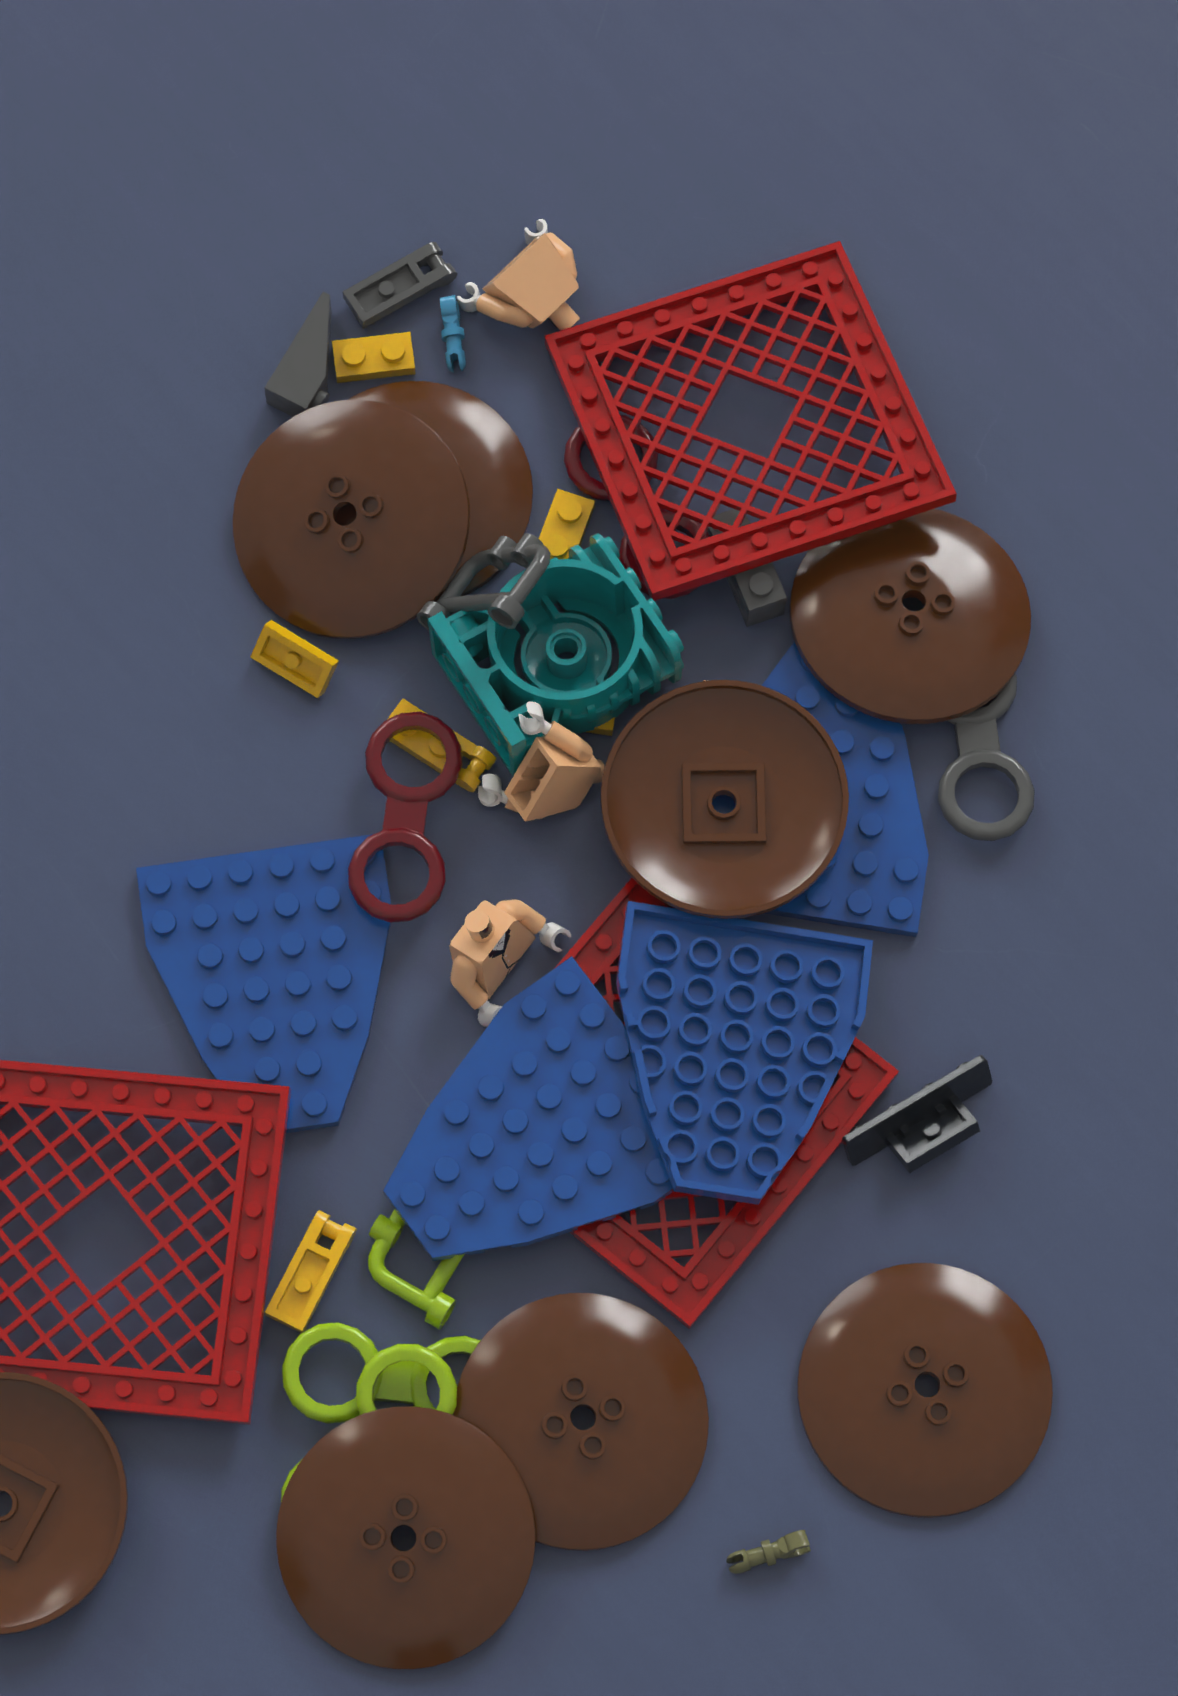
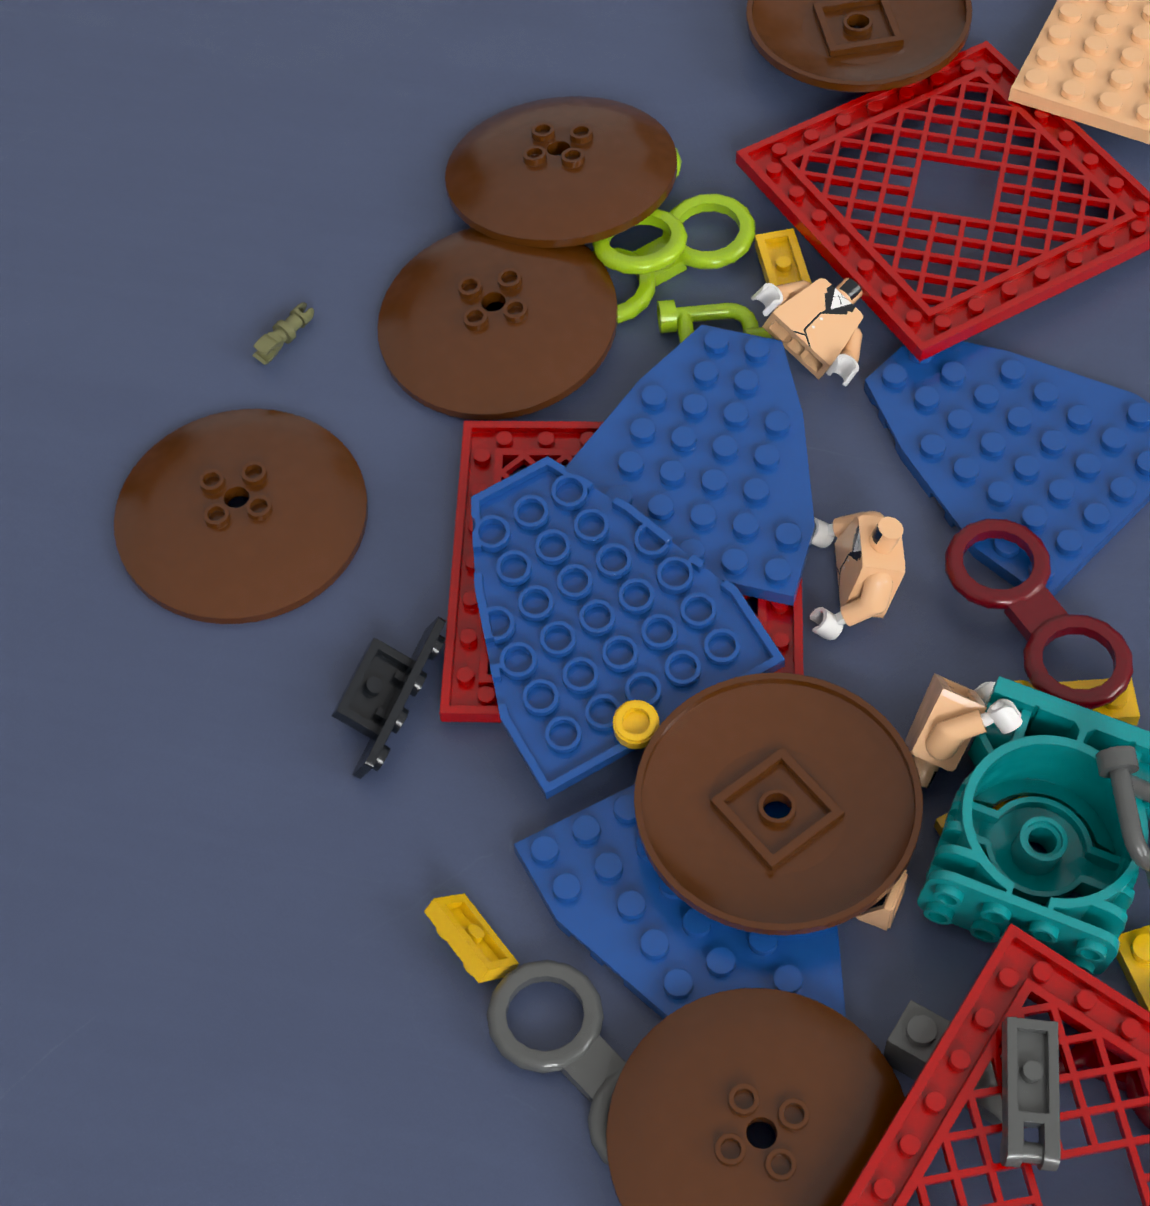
camera: 150 degrees right, 15 degrees down
none -> yellow plate [424,893,519,983]
none -> yellow tile [613,700,660,749]
none -> light nougat torso [751,278,863,387]
none -> dark grey plate [1000,1016,1061,1172]

